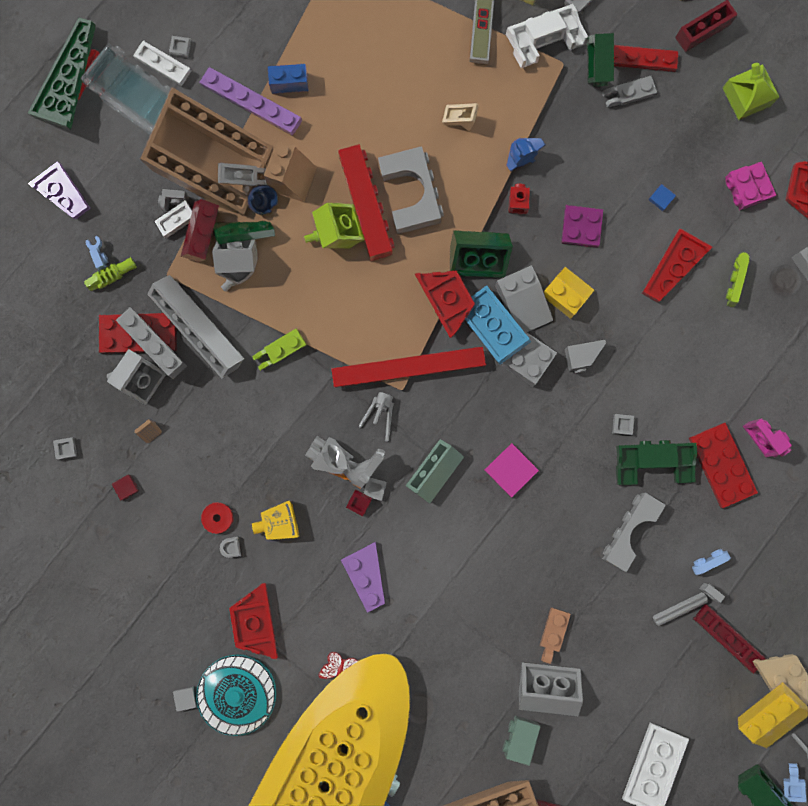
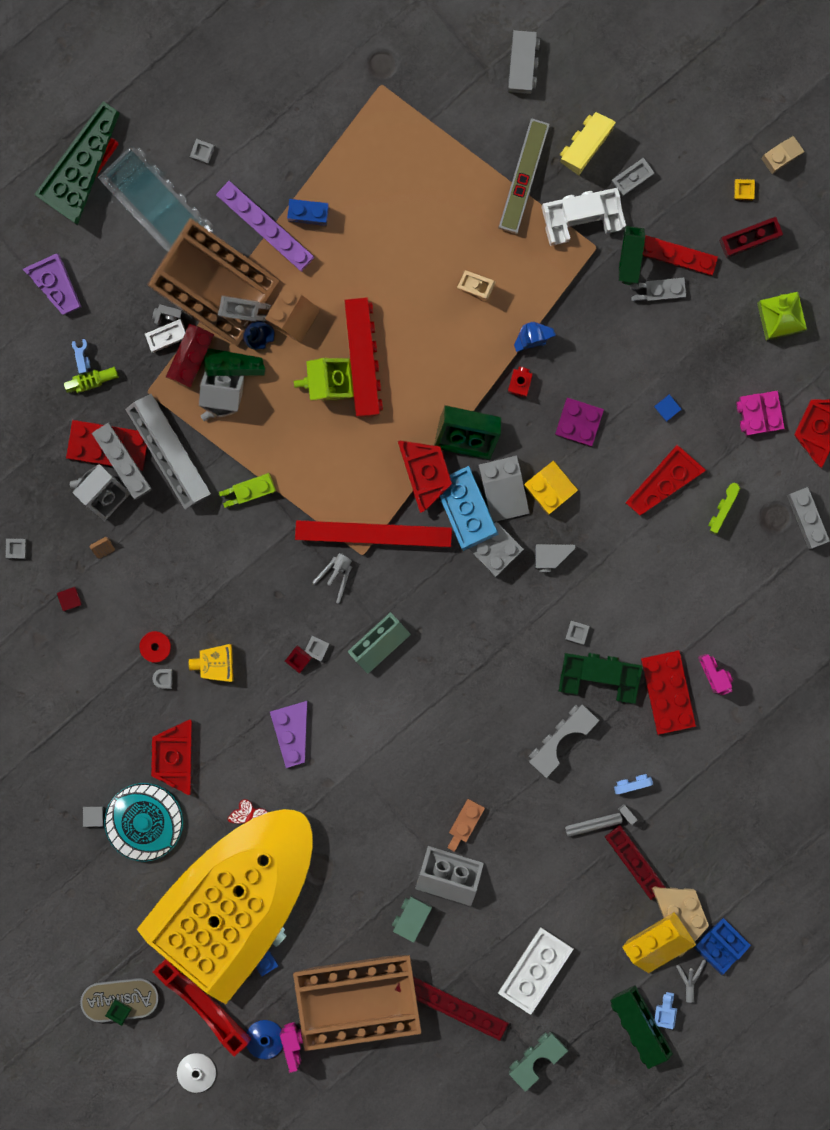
camera: 15 degrees right, 5 degrees up
white plate [133,41,191,86] -> none
light grey hips [305,436,385,489] -> none
light grey arch [378,146,444,234] -> none
dark pink tile [484,443,539,498] -> none

